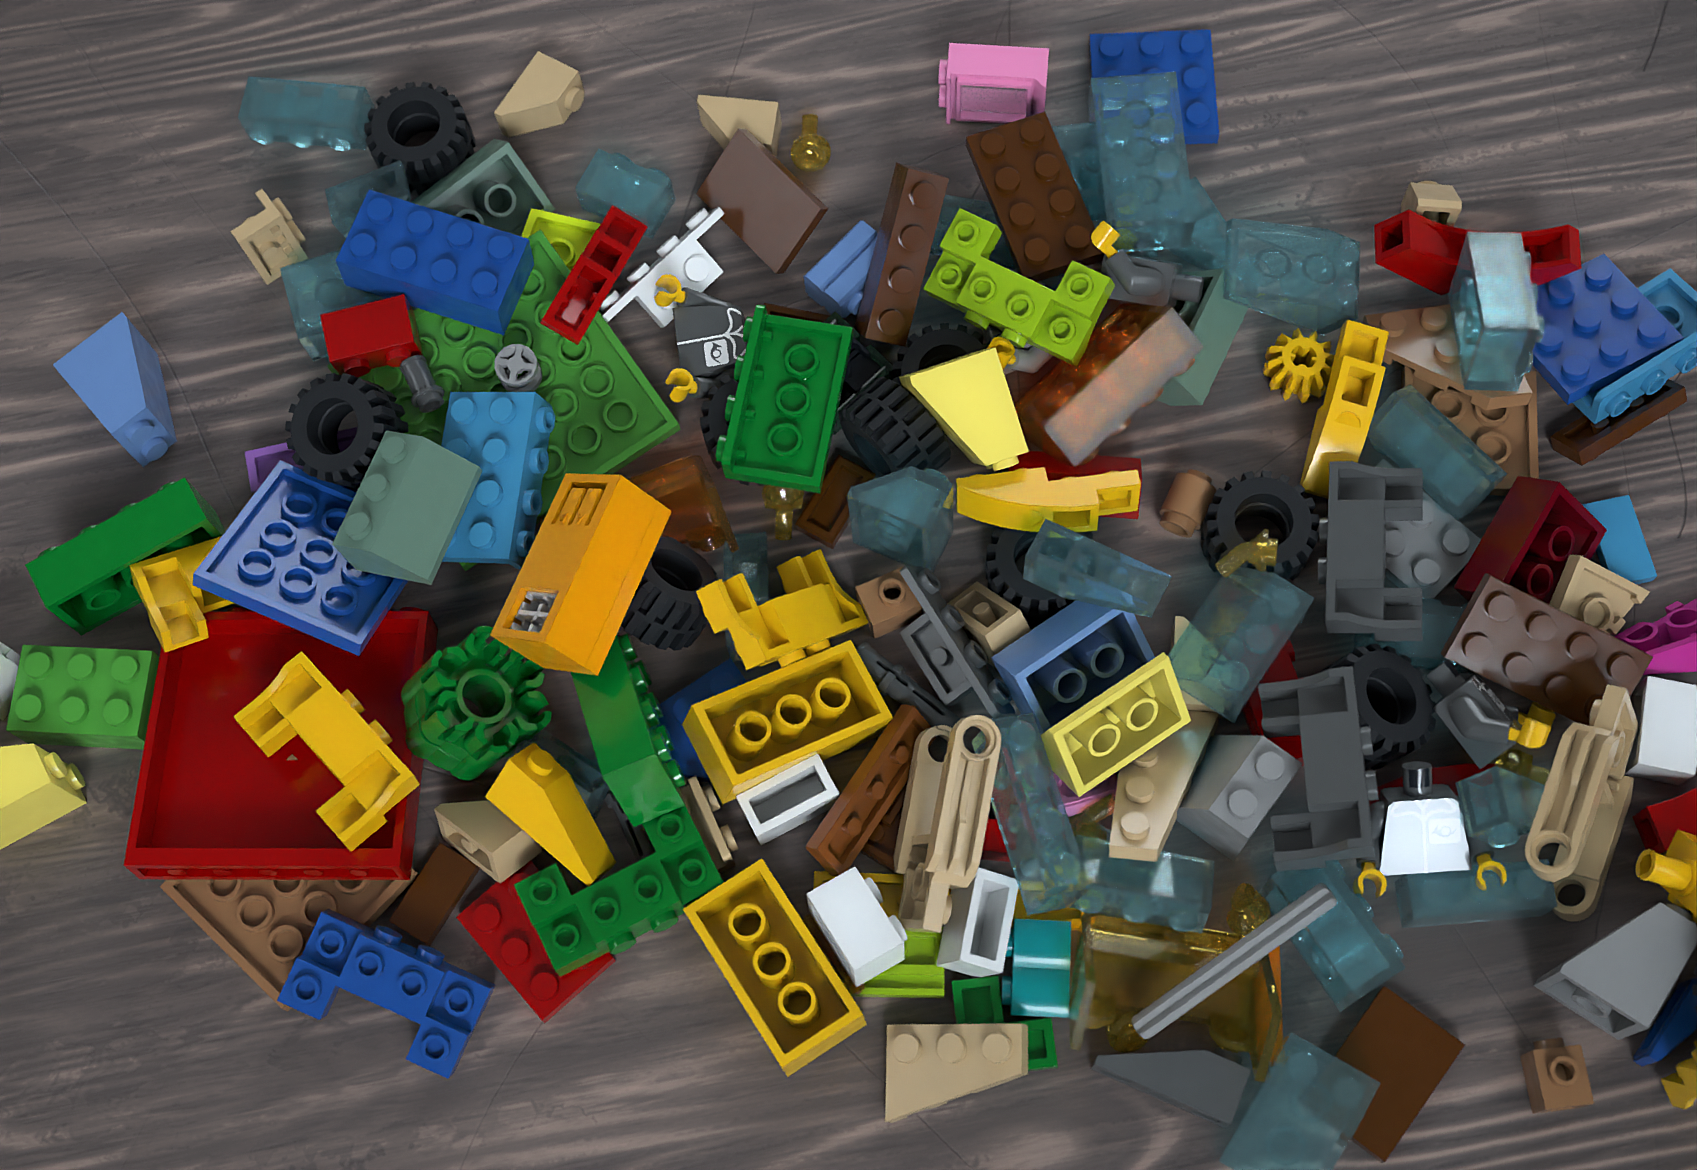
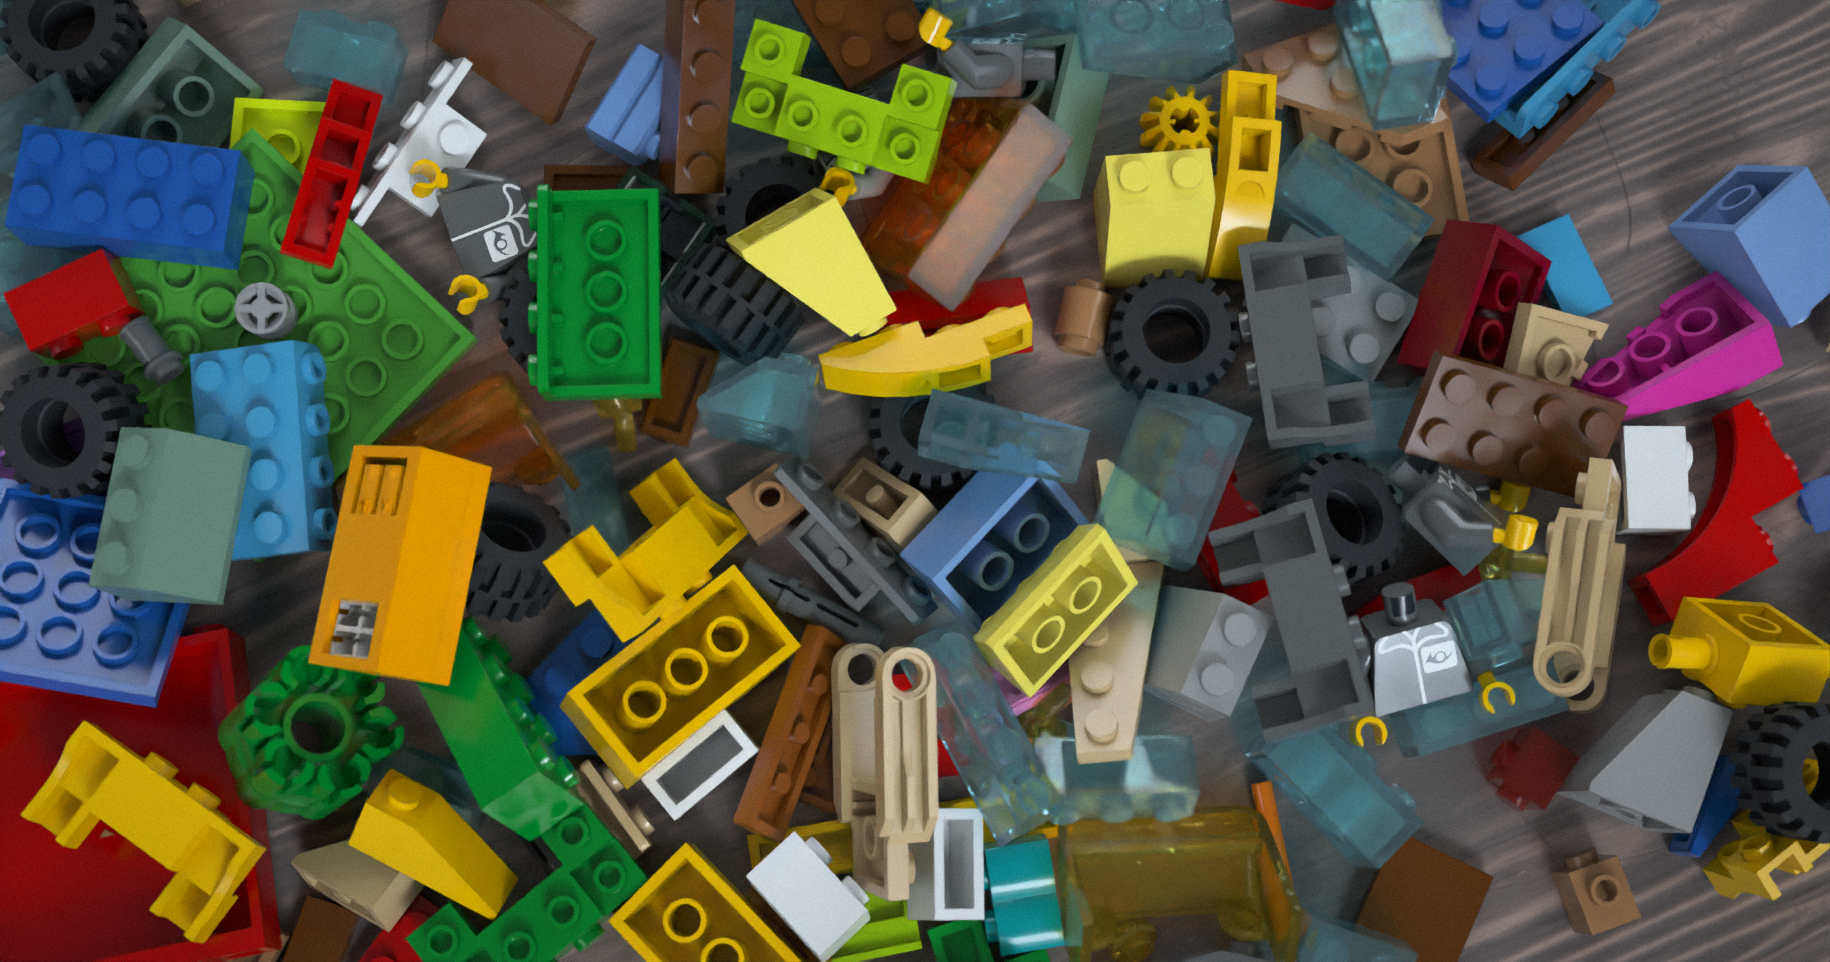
camera: 25 degrees left, 10 degrees up
light grey axle [1131,883,1337,1039] -> none
clear yellow plate [1215,529,1278,578] -> none
clear yellow plate [1226,883,1270,934] -> none
none -> light yellow slope [1093,148,1216,290]
none -> clear red brick [1485,726,1580,812]

